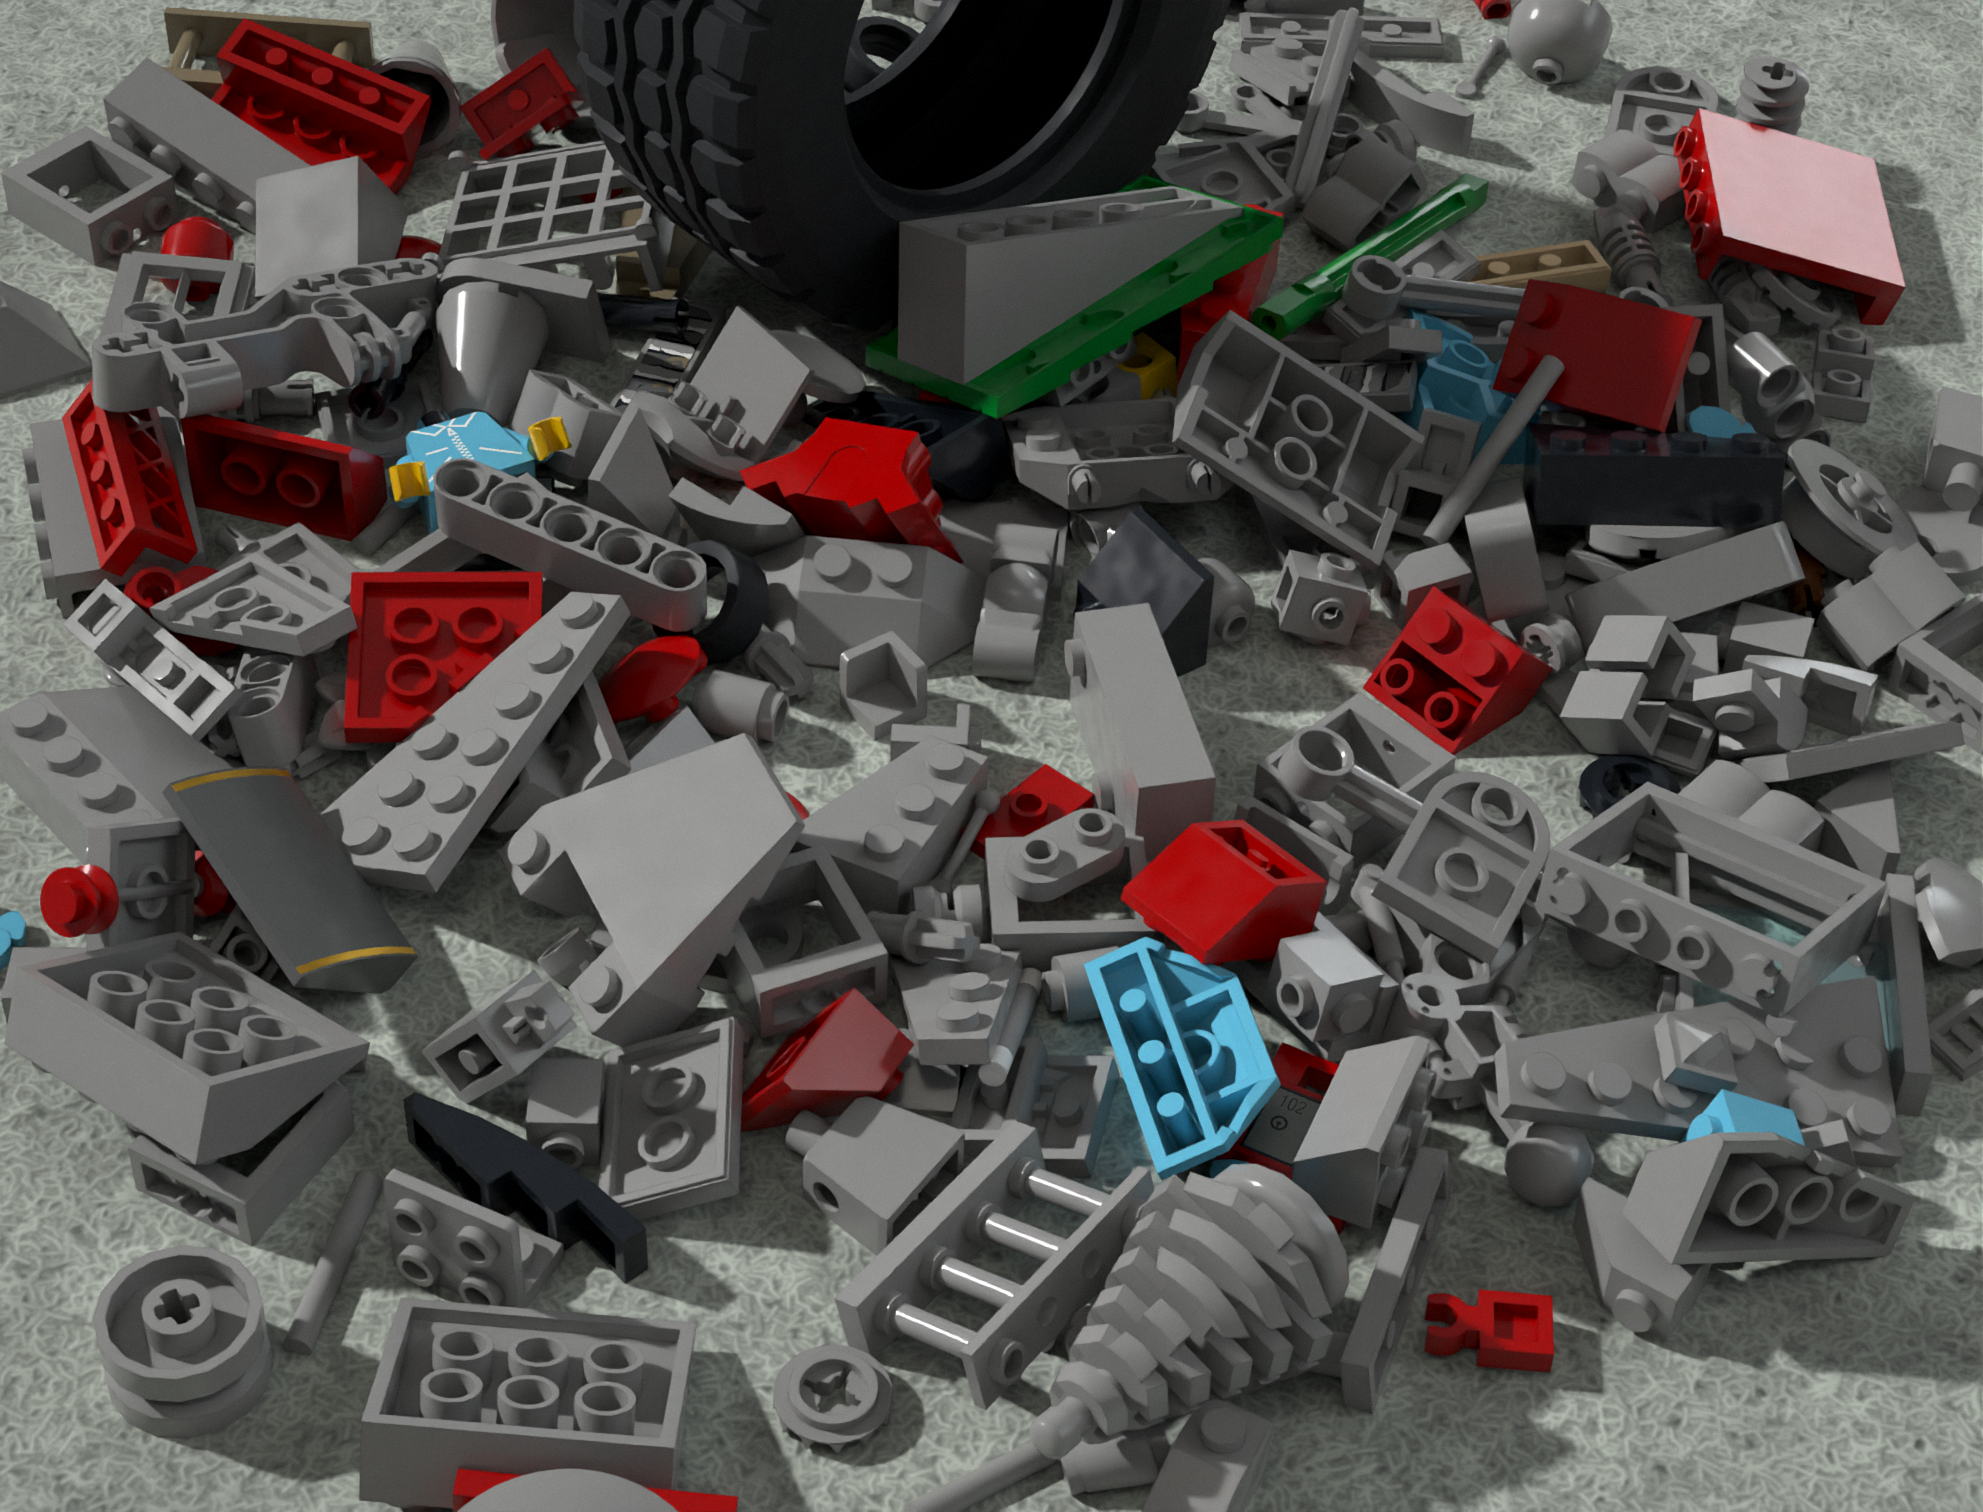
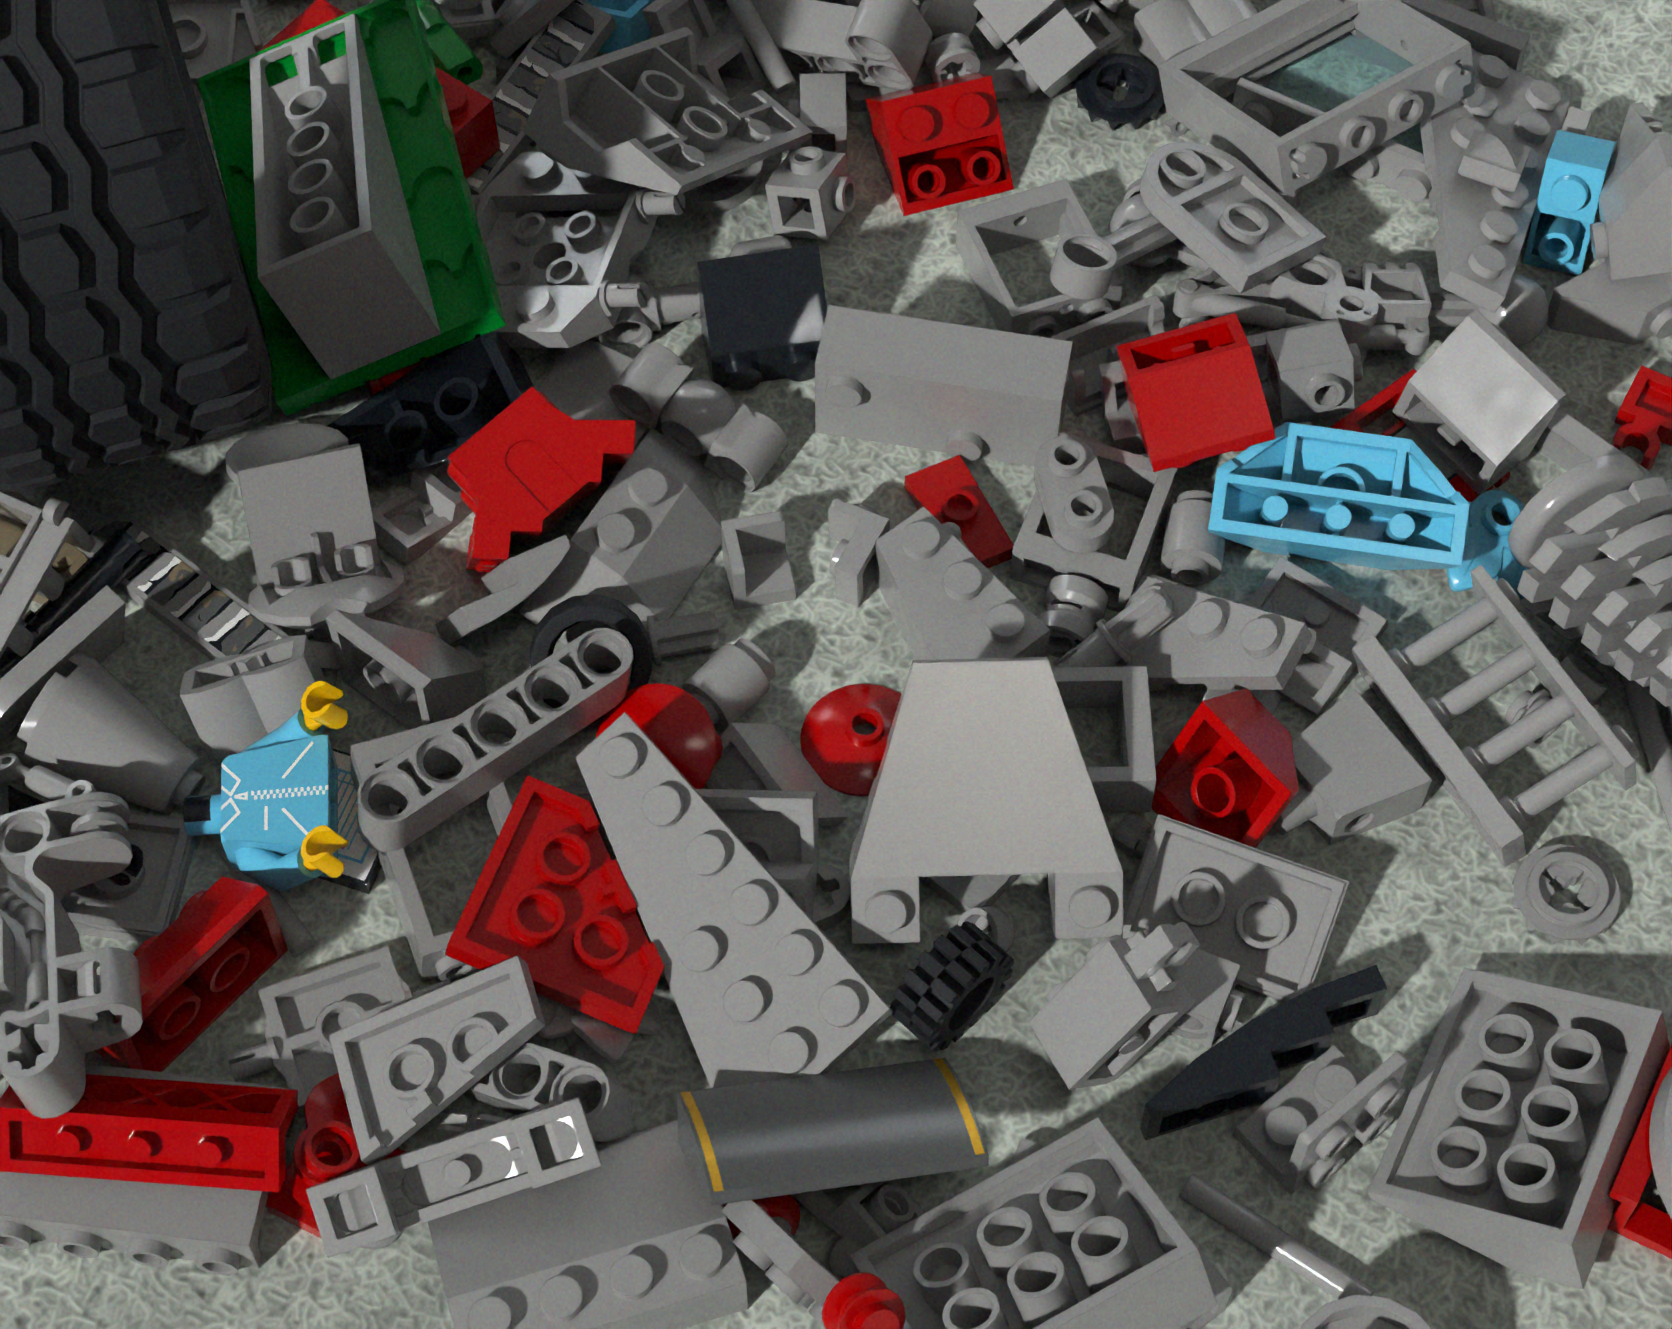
camera: 65 degrees left, 15 degrees up
none -> black tyre [890,921,1014,1052]

